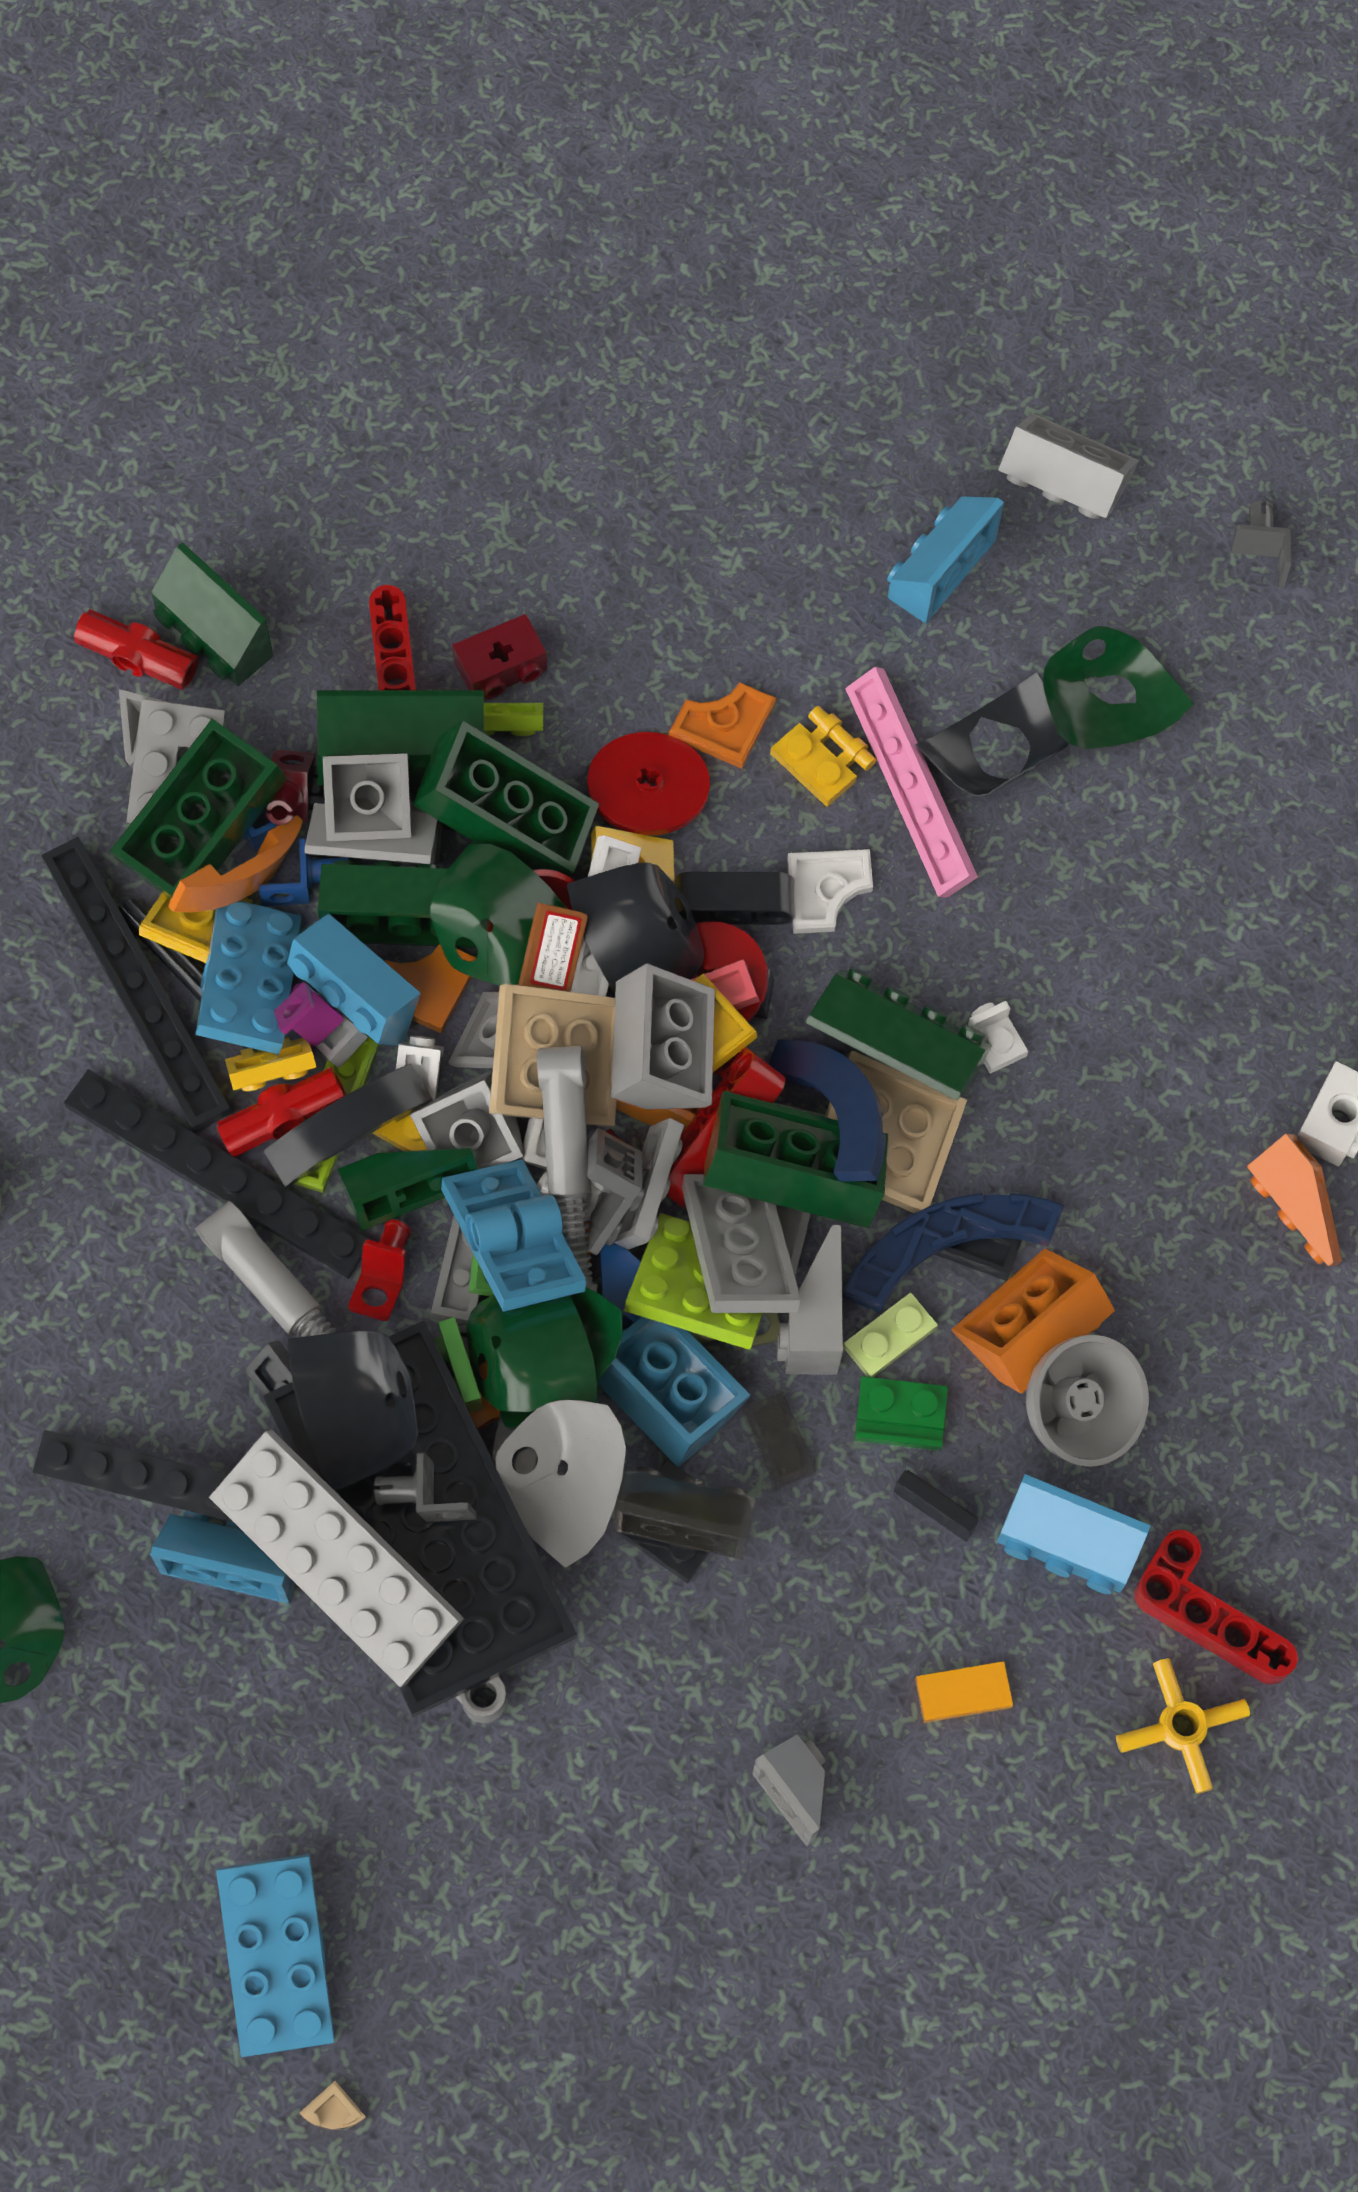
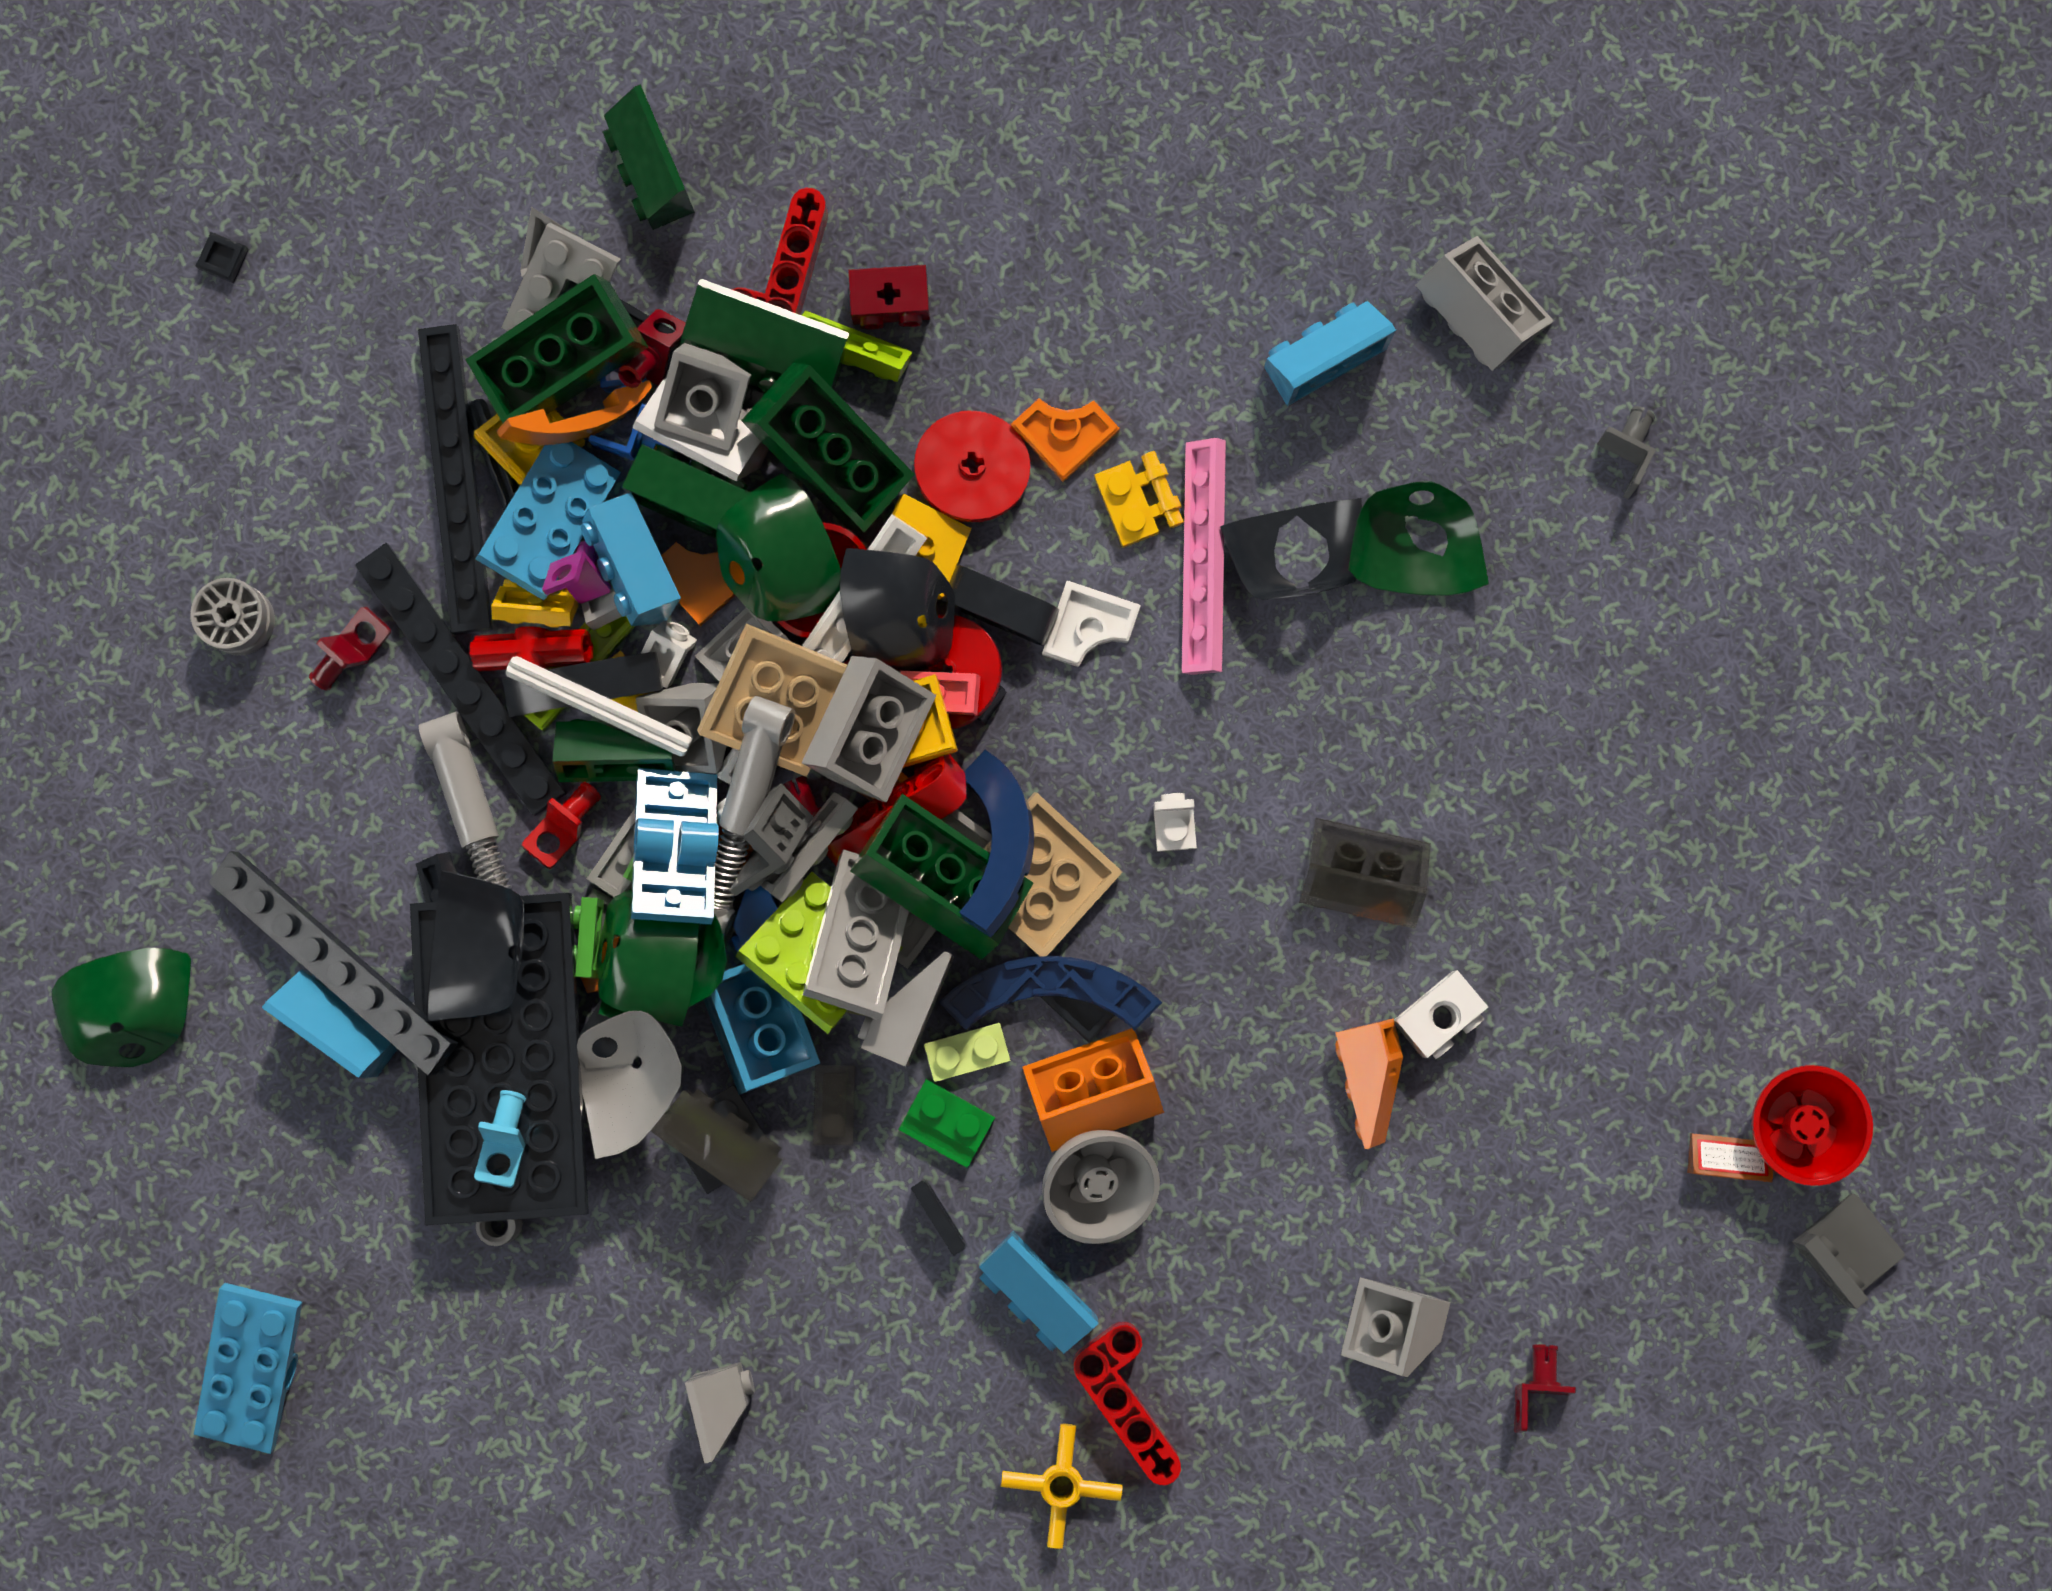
camera: 30 degrees right, 15 degrees up
red piece [73,609,199,690] -> none
plate [209,1430,464,1687] -> none
tan tile [300,2081,366,2130] -> none
dark grey bracket [374,1453,476,1522] -> none
slope [518,902,588,992] -> none
dark green slope [805,967,992,1100] -> none
light orange tile [915,1661,1013,1723] -> none
none -> dark red bracket [309,607,391,691]
none -> medium azure bracket [474,1090,526,1188]
none -> white axle [506,656,692,756]
none -> clear smoke slope [1299,818,1431,929]

